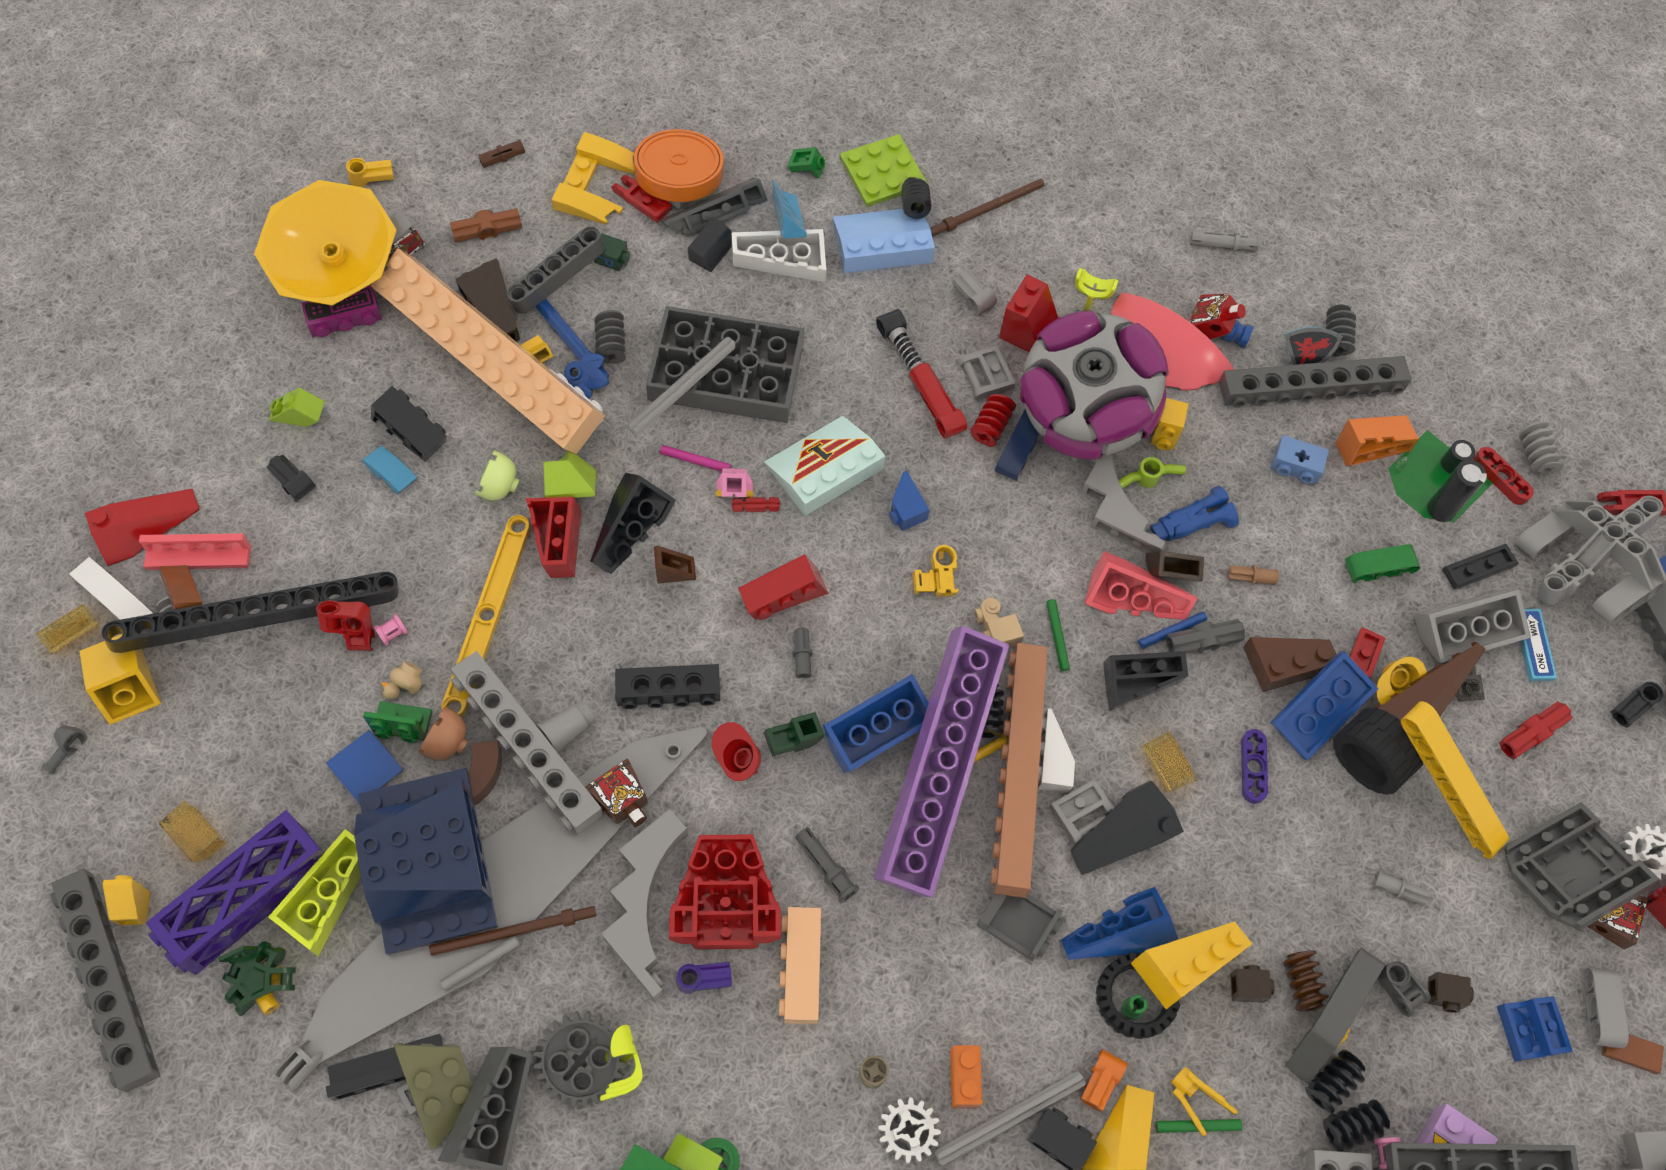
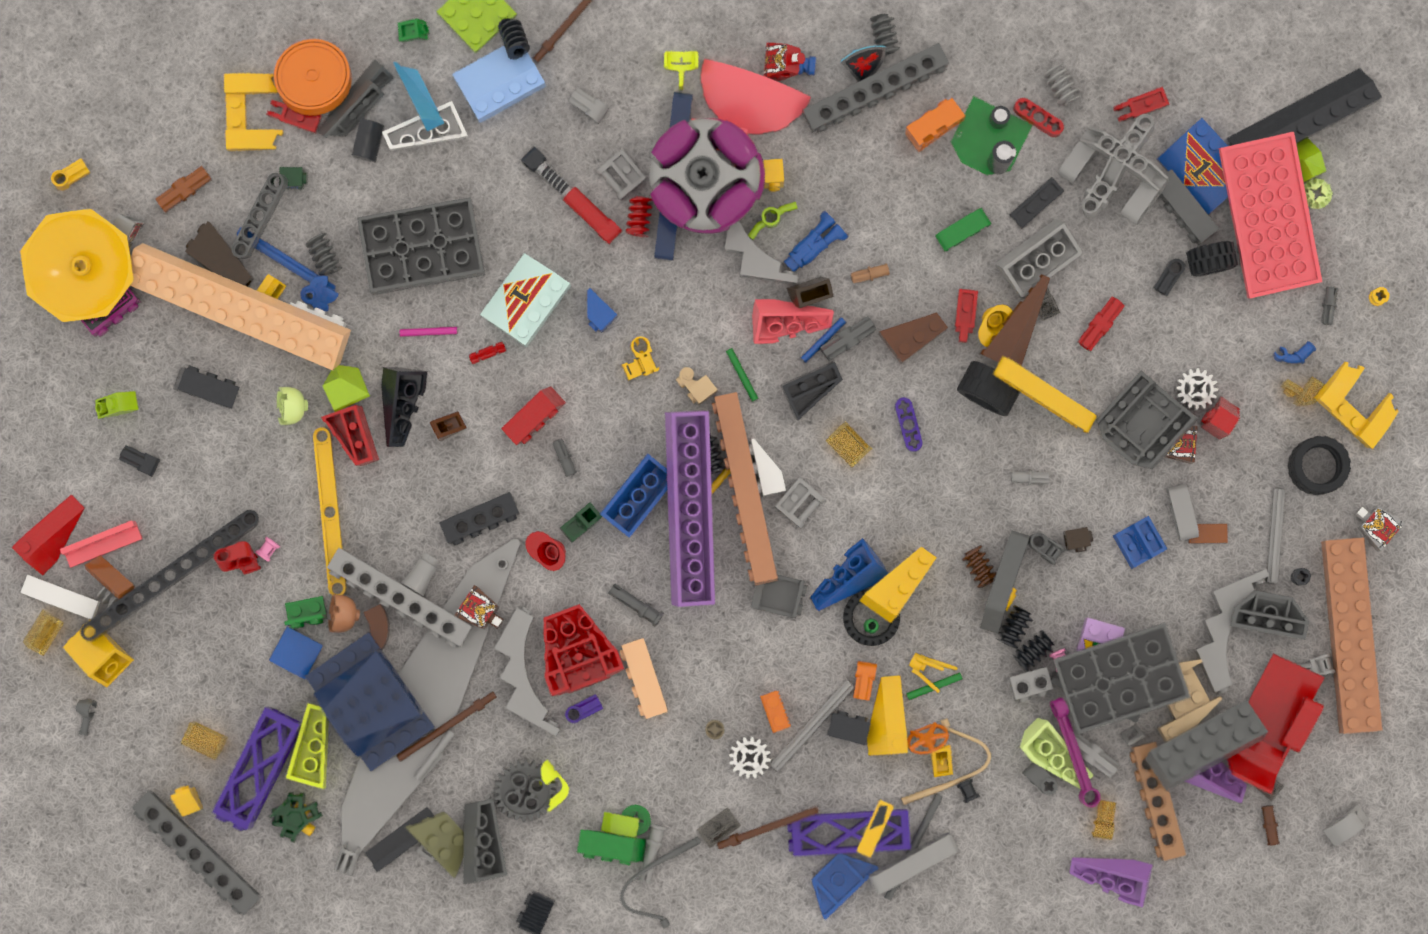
camera: 15 degrees left, 20 degrees up
dark azure slope [362,446,417,495] -> none
tan animal [381,661,423,700] -> none
reddish brown pin [478,139,525,168] -> none
light grey axle [627,337,736,436] -> none
bright pink piece [716,468,754,498] -> none
red slope [999,274,1058,352] -> none
black wedge [1070,780,1184,875] -> none
dark brown brick [1230,965,1275,1003] -> none
medium blue brick [1270,435,1329,483] -> none
blue plate [1270,651,1379,760] -> none
tile [1520,609,1557,681] -> none

